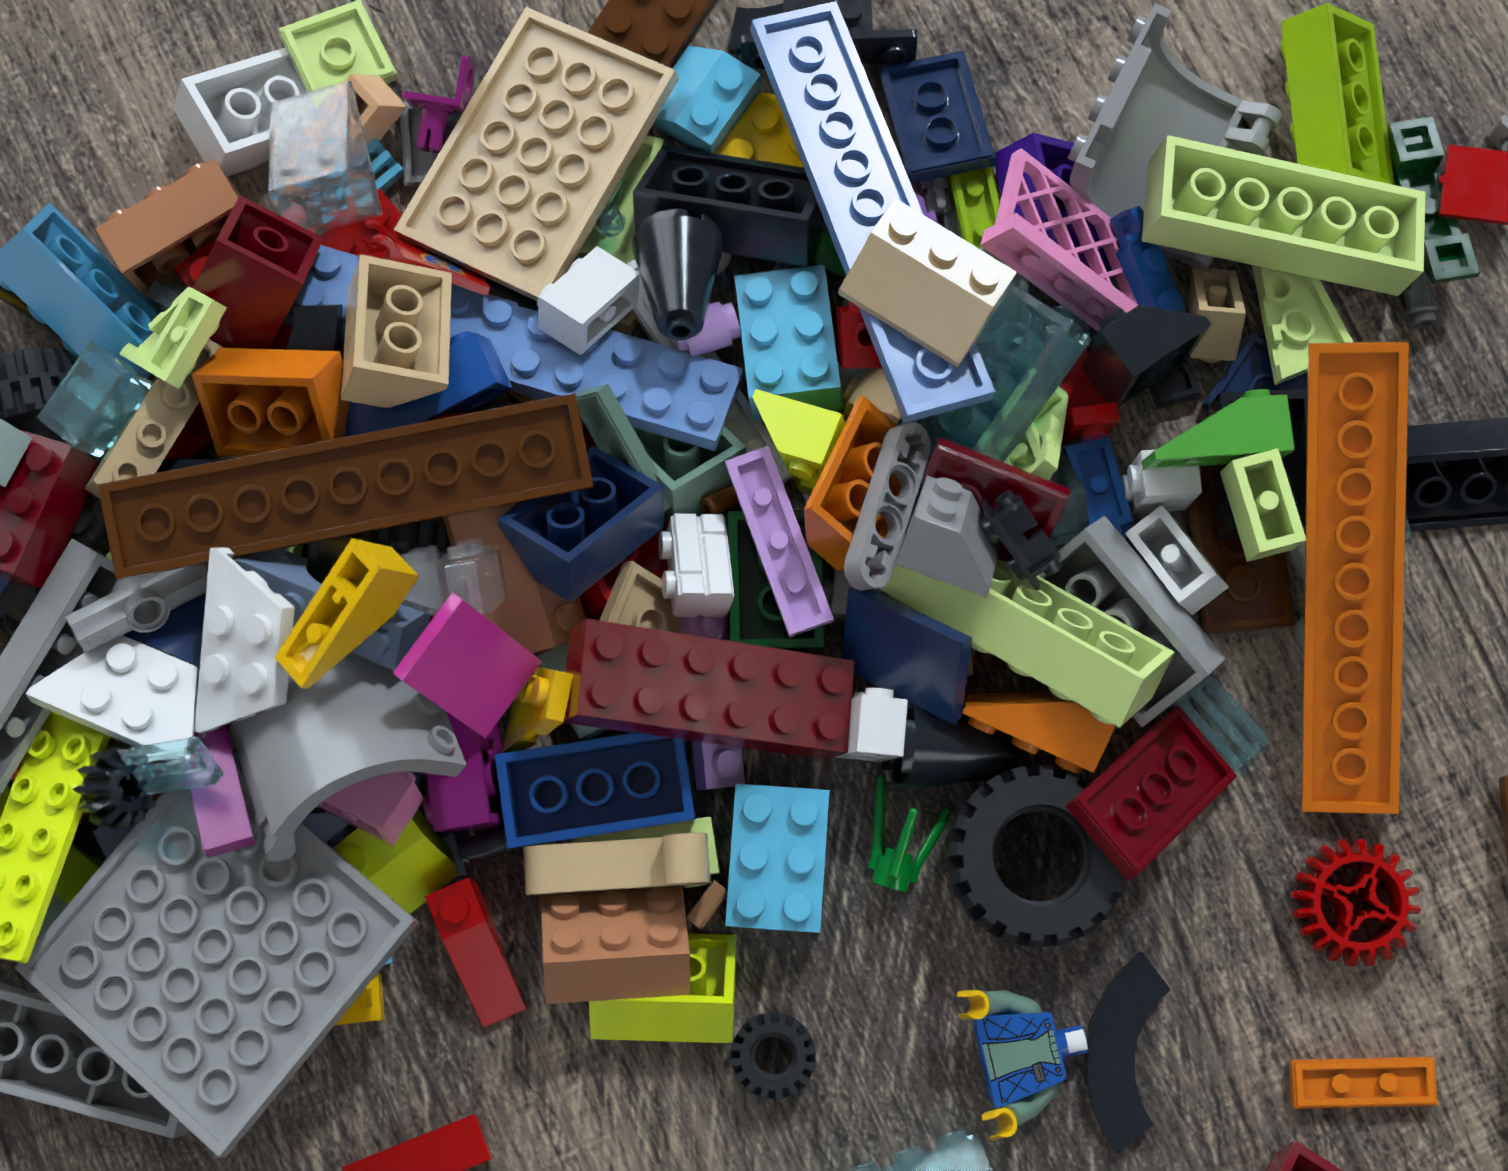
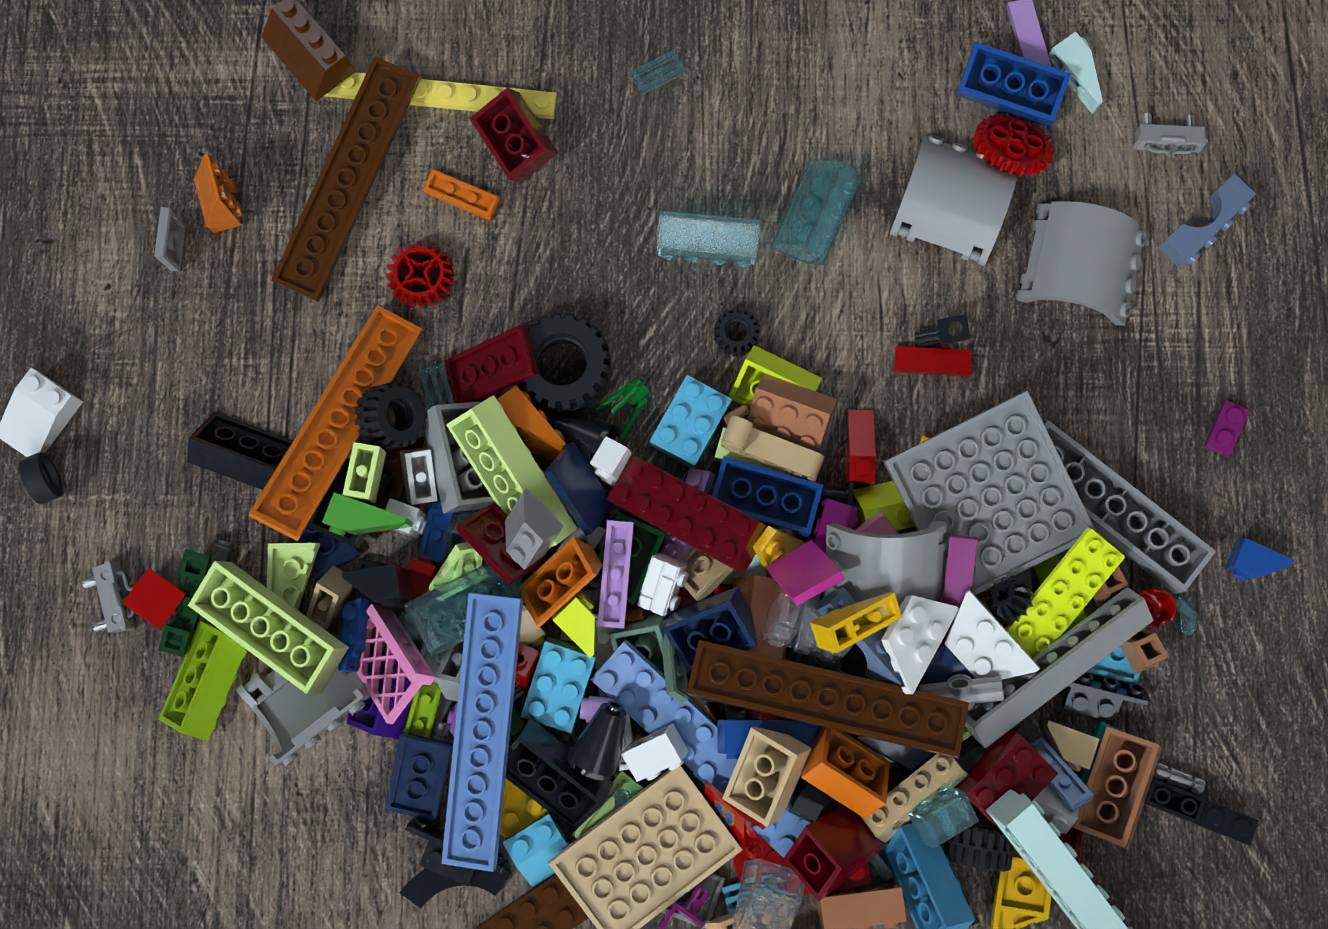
camera: 160 degrees left, 0 degrees up
yellowish green wing [120,287,227,389] -> none
clear light blue tile [122,736,224,795] -> none
tan slope [838,198,1017,368] -> none
light grey beam [844,422,931,591] -> none
torso [957,990,1088,1140] -> none
black hinge [980,490,1062,591] -> none
black tile [1085,951,1171,1153] -> none
none -> black tyre [354,382,427,450]

